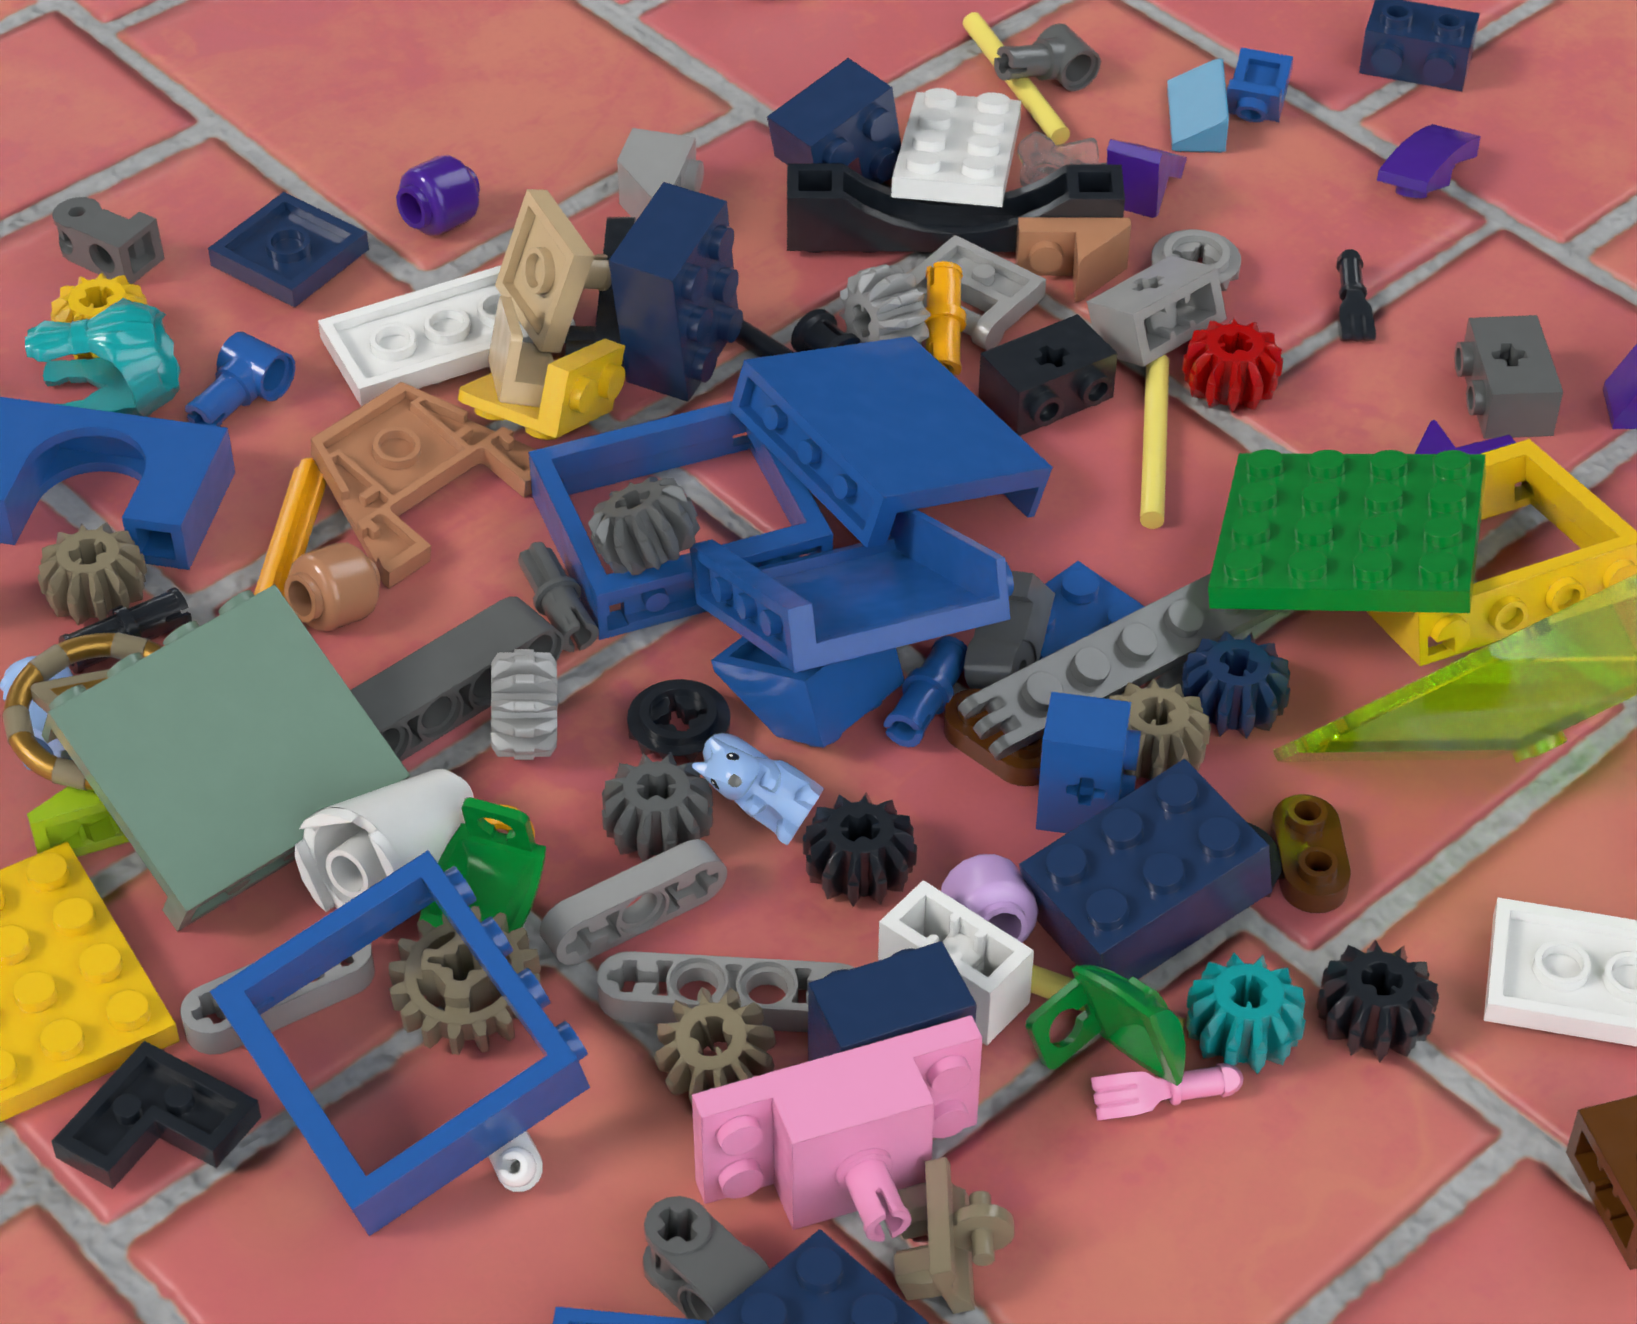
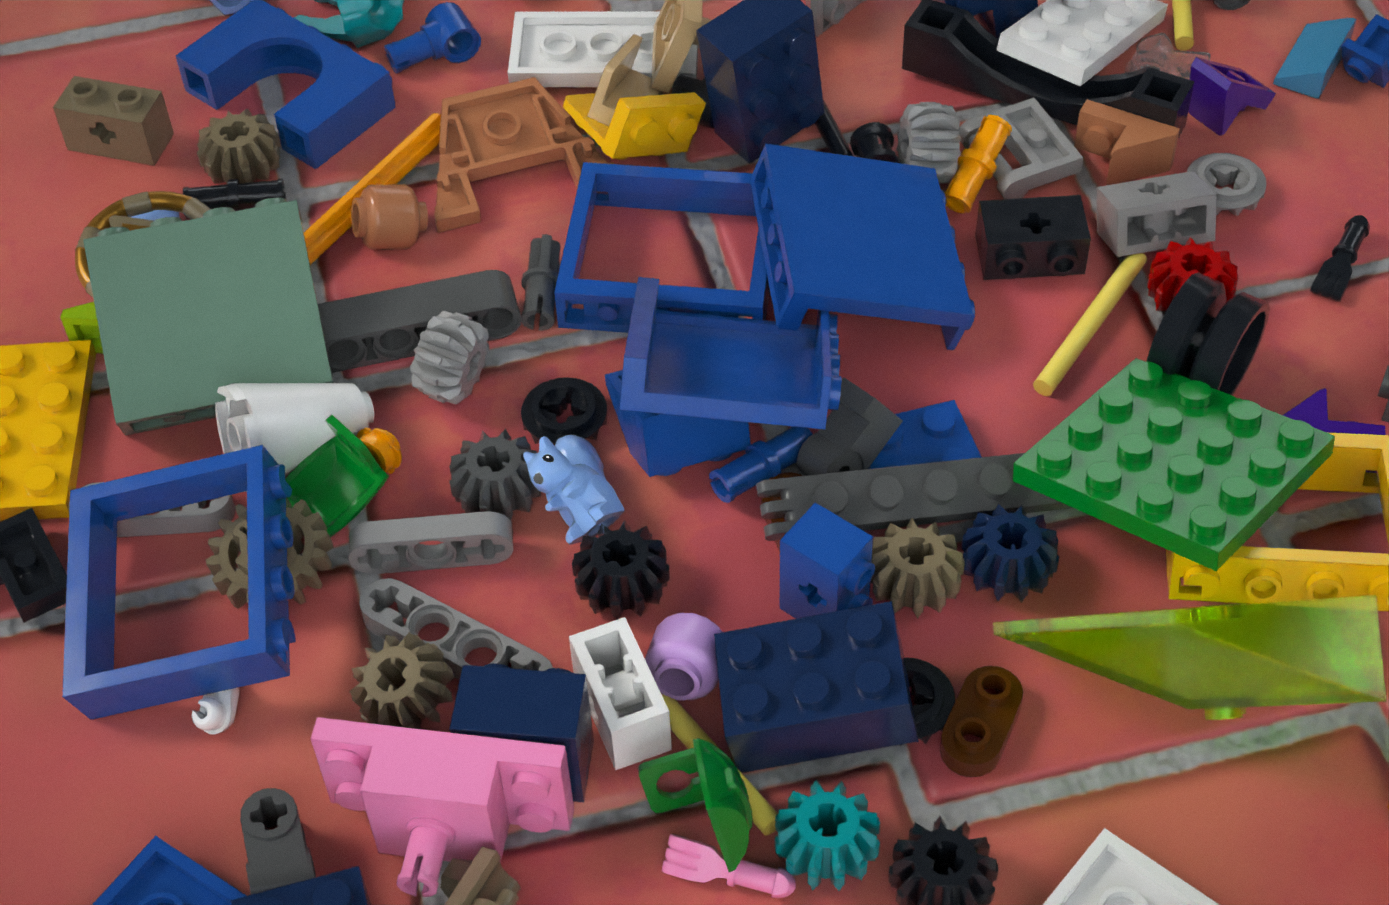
camera: 30 degrees right, 5 degrees up
dark grey gear [588,477,700,575] -> none
none -> black wheel [1147,272,1270,396]

